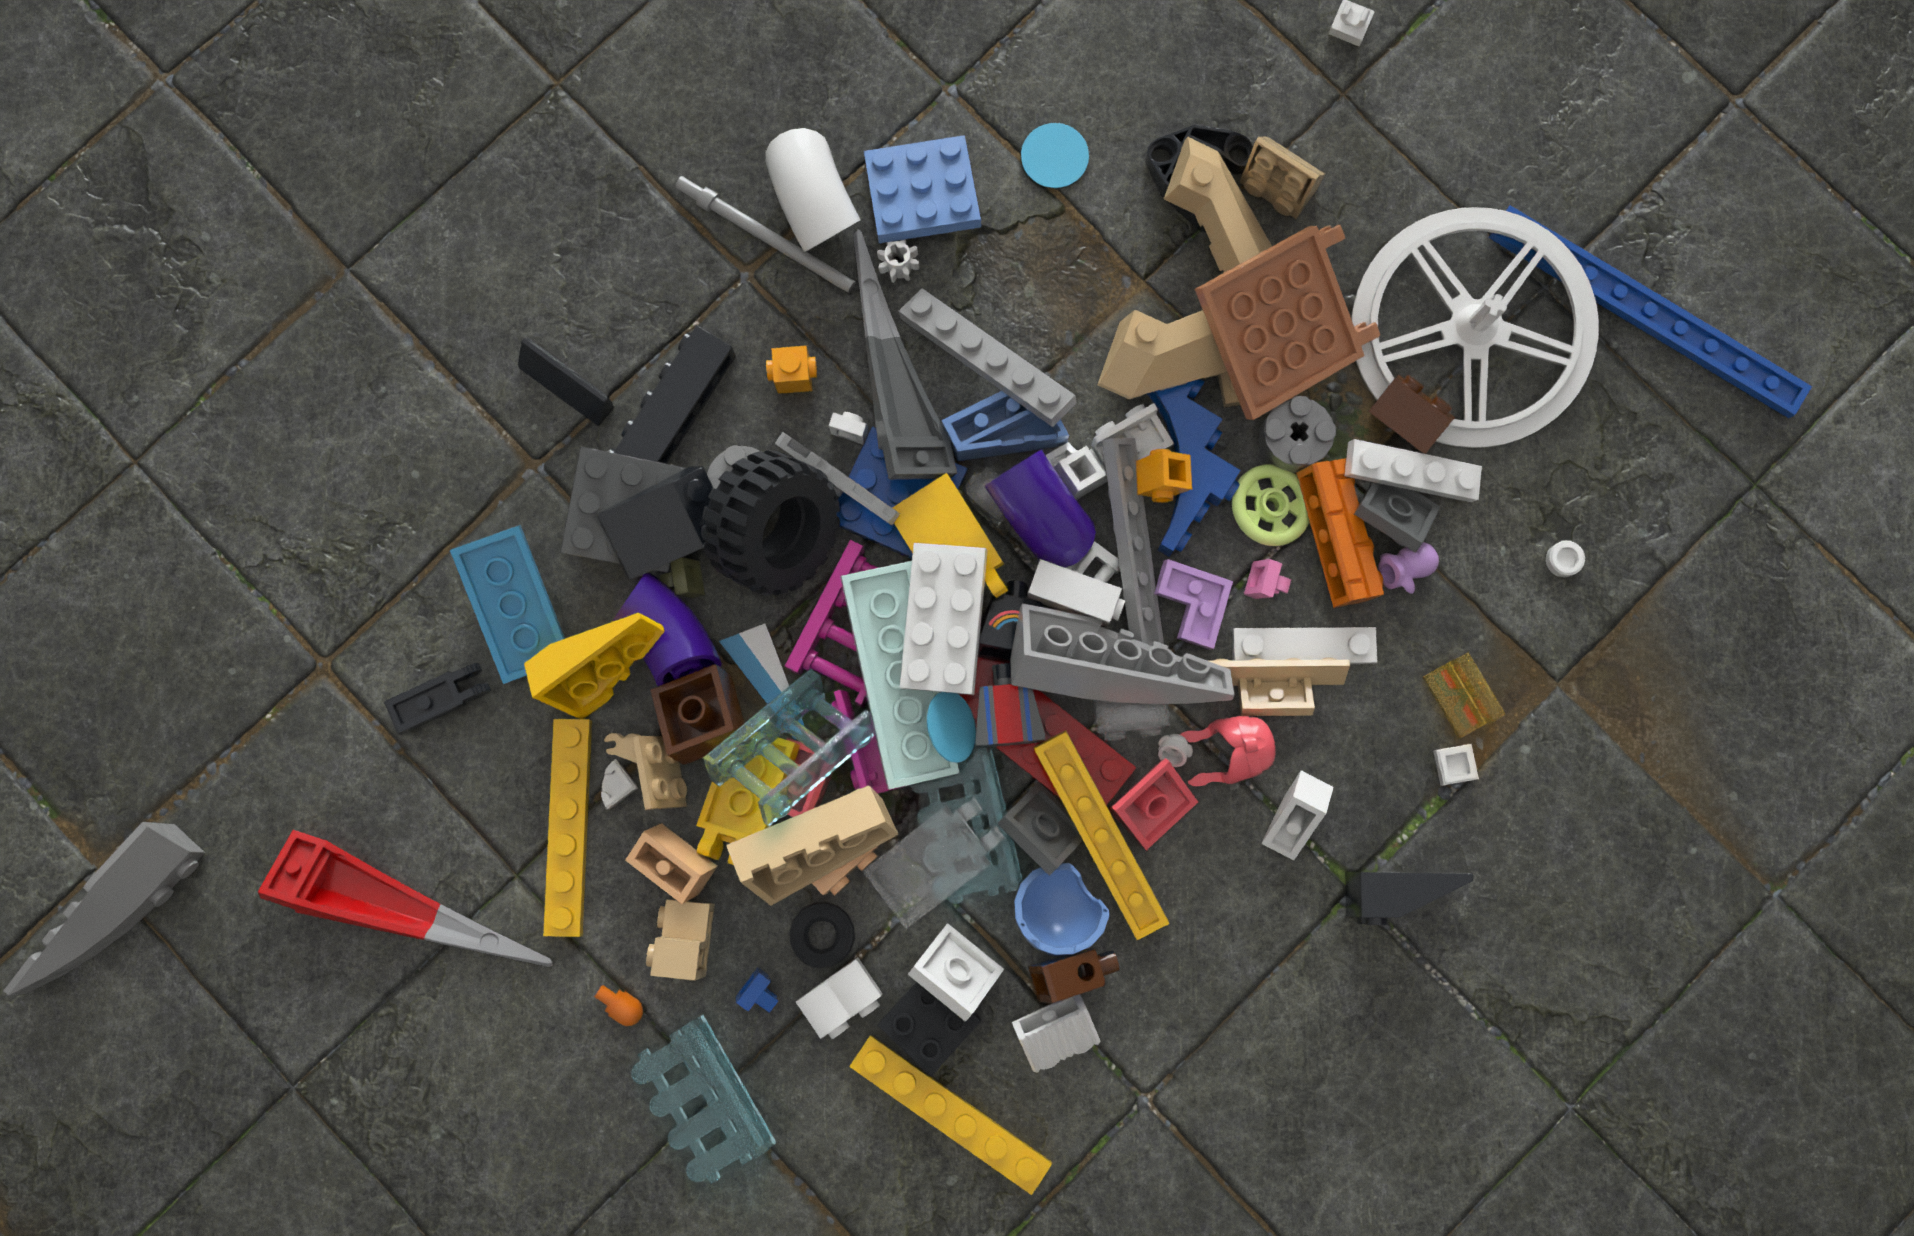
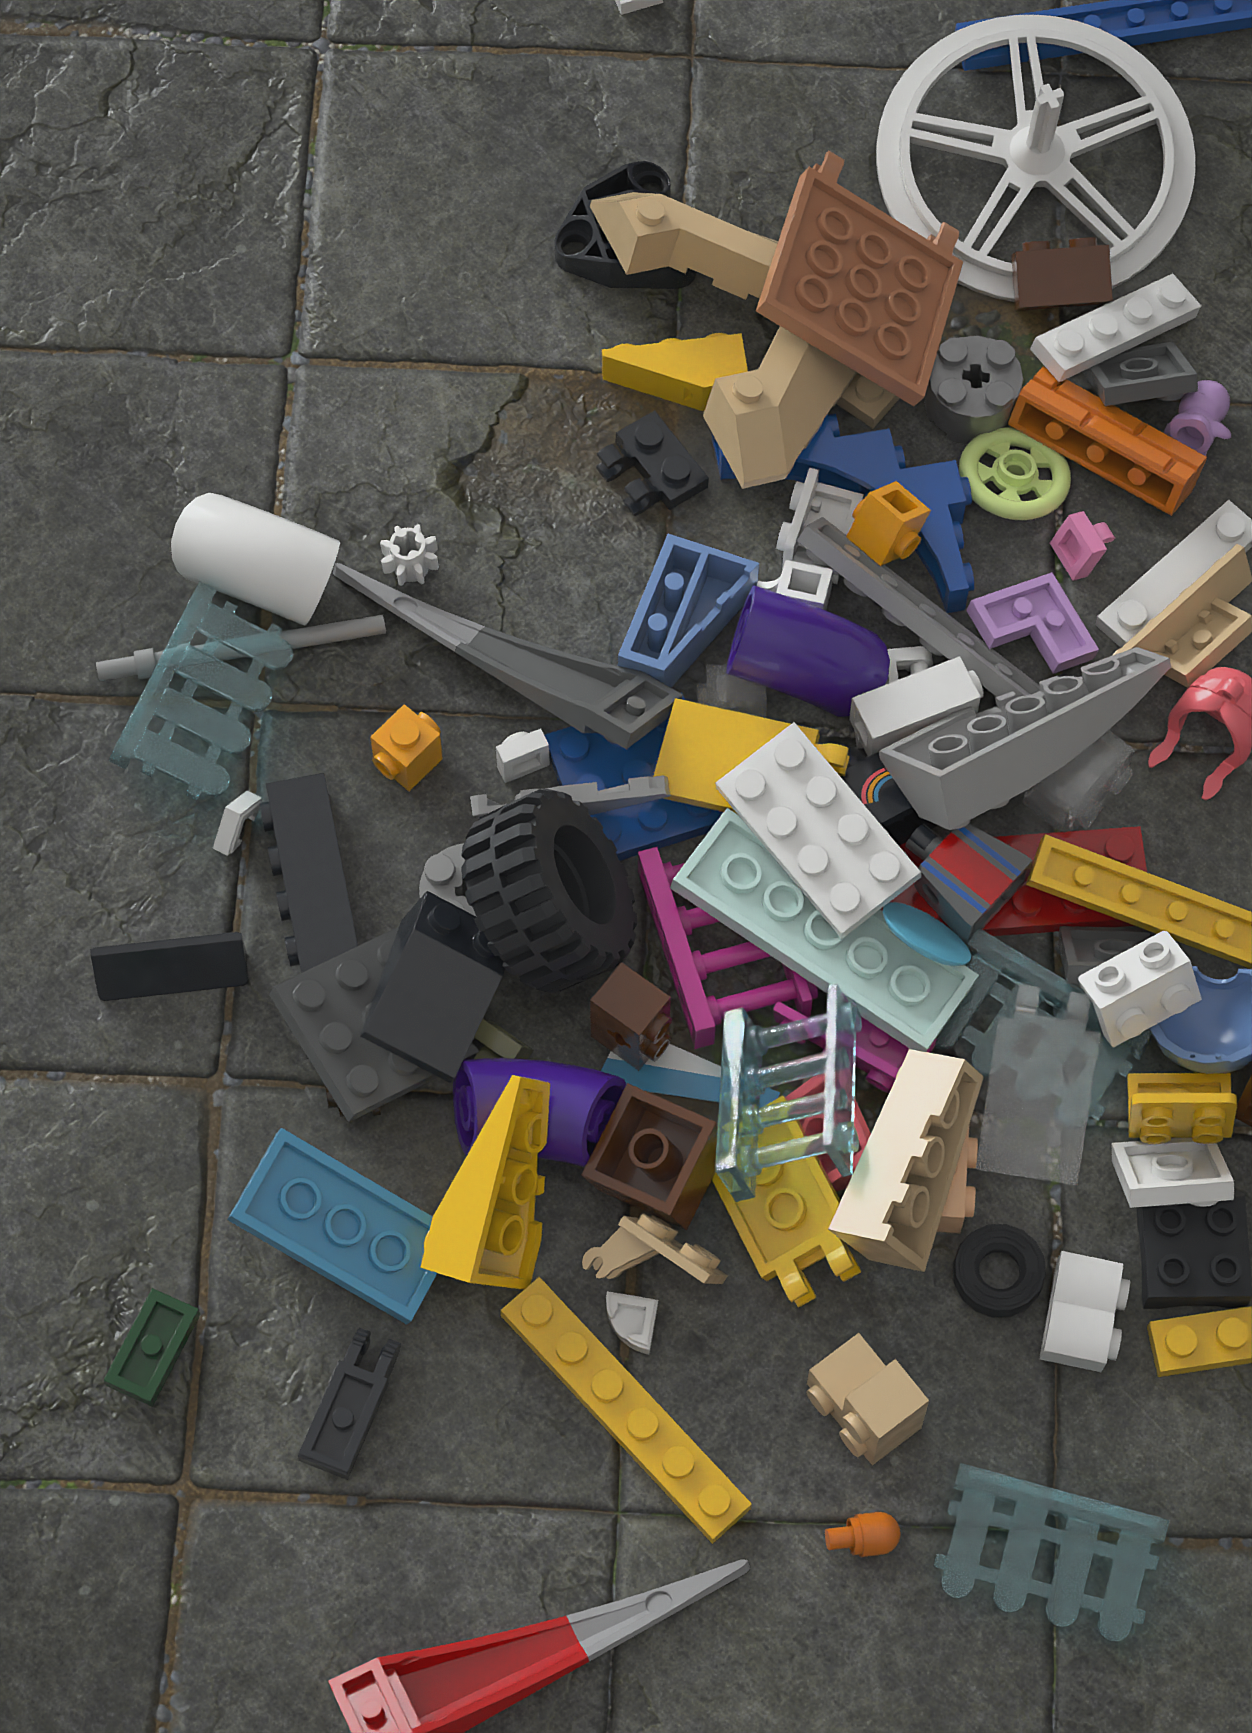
camera: 45 degrees left, 15 degrees down
light nougat brick [625,823,717,904] -> none
blue tile [735,967,779,1013] -> none
medium blue plate [864,135,981,243] -> none
light grey plate [898,289,1077,427] -> none
medium azure piece [1021,123,1089,188] -> none
coral slope [1109,758,1198,850] -> none
white plate [1158,734,1193,767] -> none
tan slope [1240,137,1325,219] -> none
none -> dark green plate [104,1288,201,1407]
none -> clear light blue fence [109,581,293,800]
none -> white tile [213,791,262,856]
none -> reddish brown brick [590,962,672,1071]
none -> black plate [596,410,709,516]
none -> yellow slope [602,333,748,411]
none -> white bracket [1078,931,1202,1047]
none -> yellow bracket [1127,1073,1237,1144]

